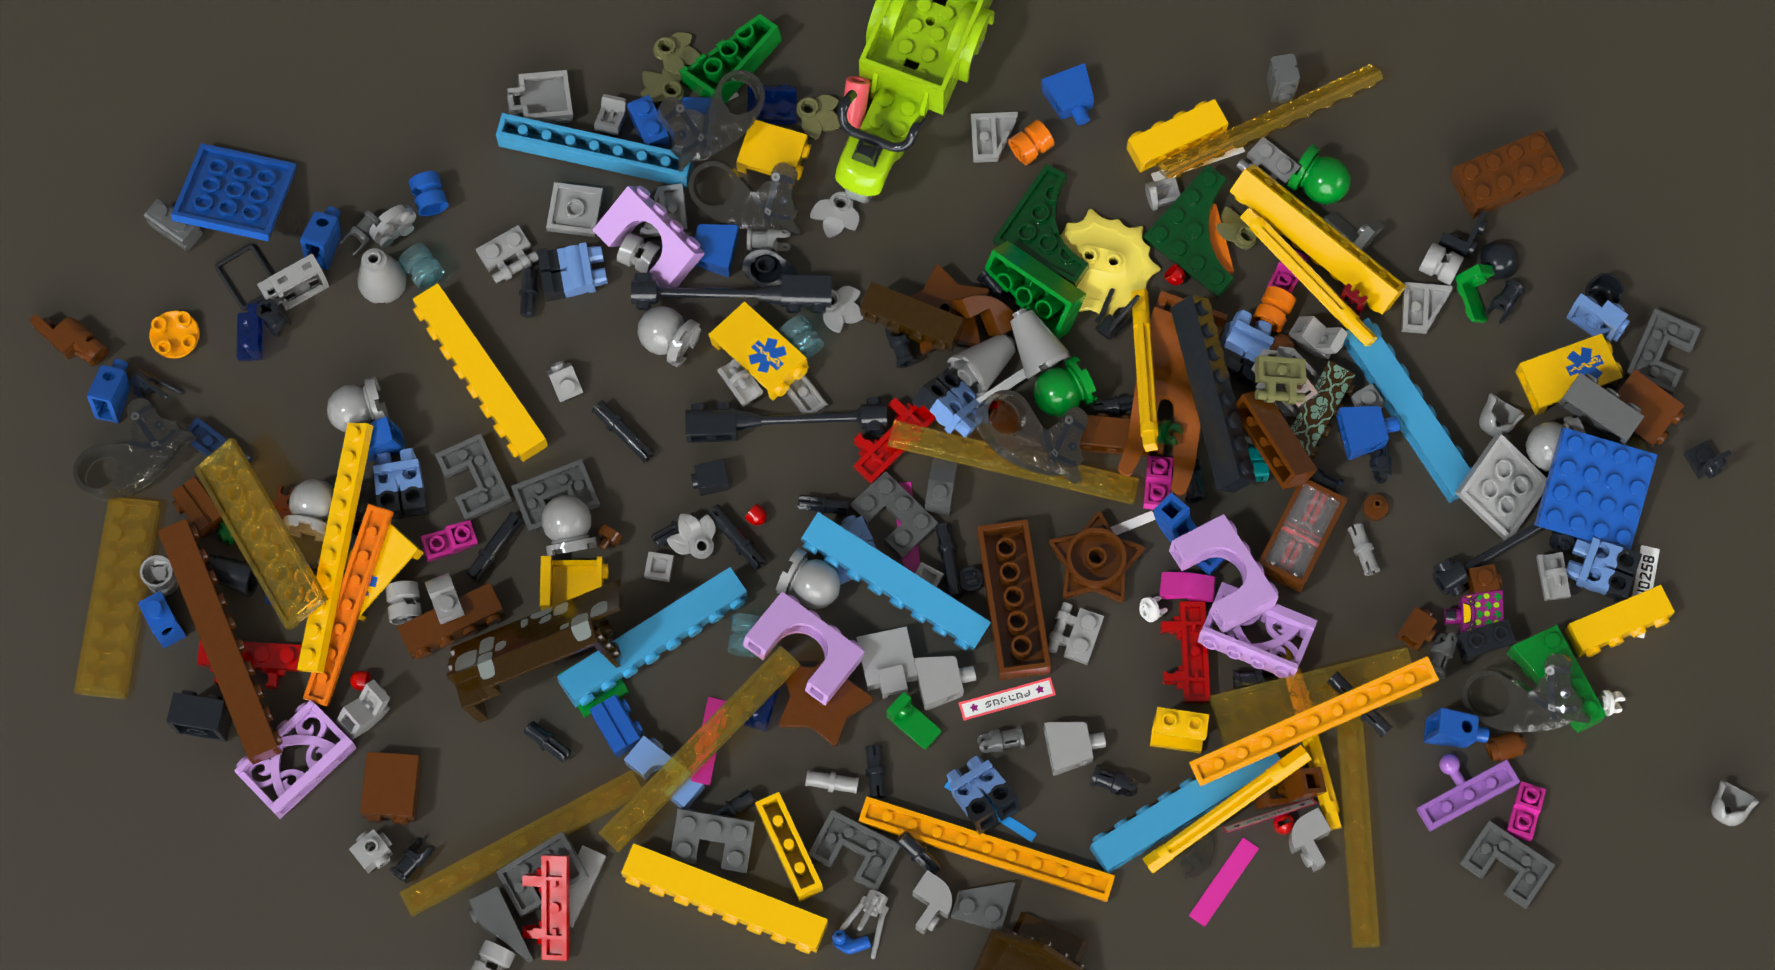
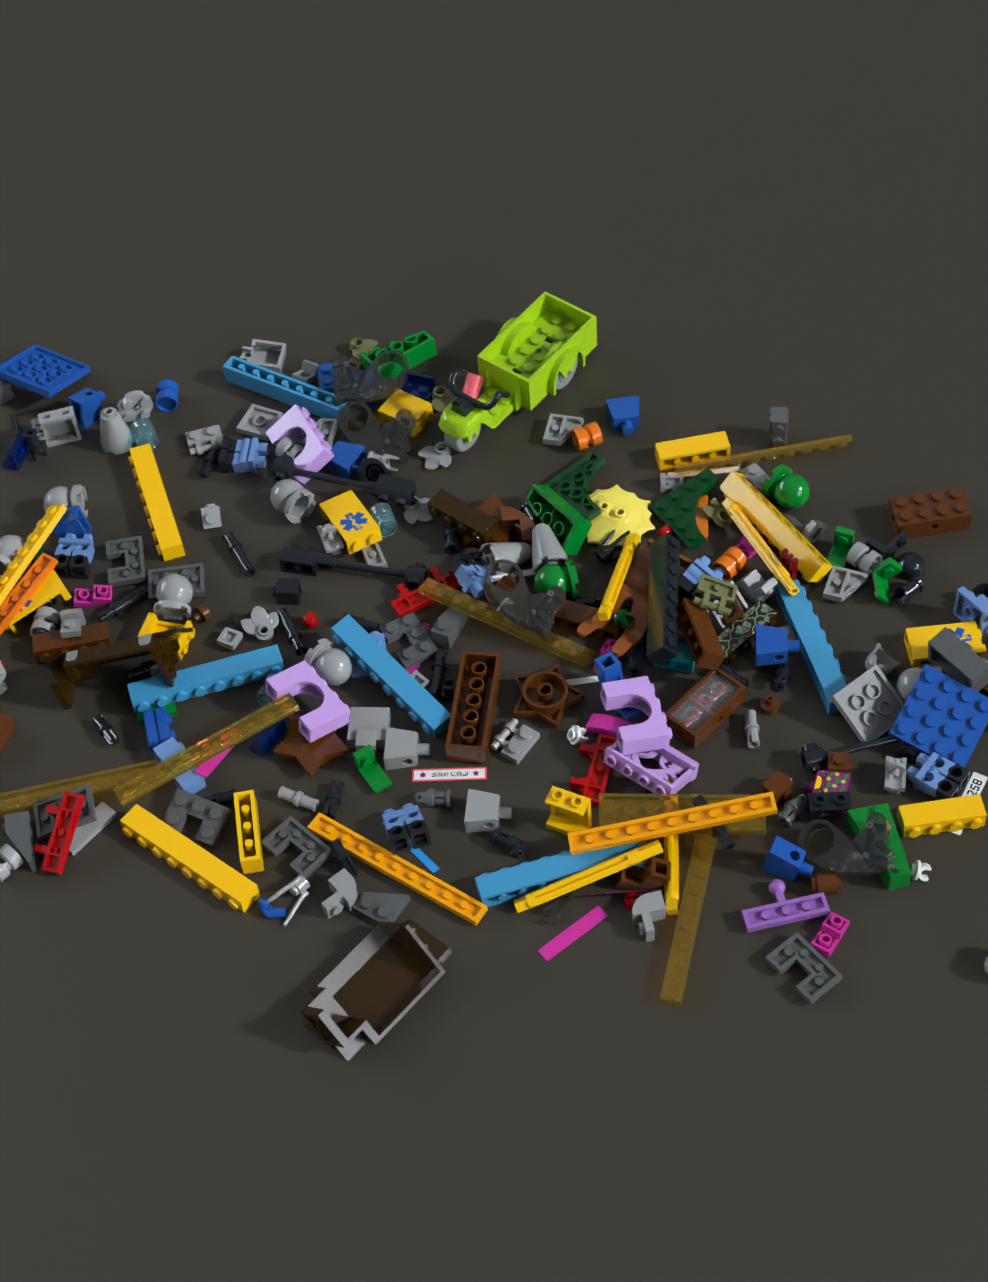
camera: 20 degrees right, 20 degrees down
none -> green bracket [827,526,855,569]

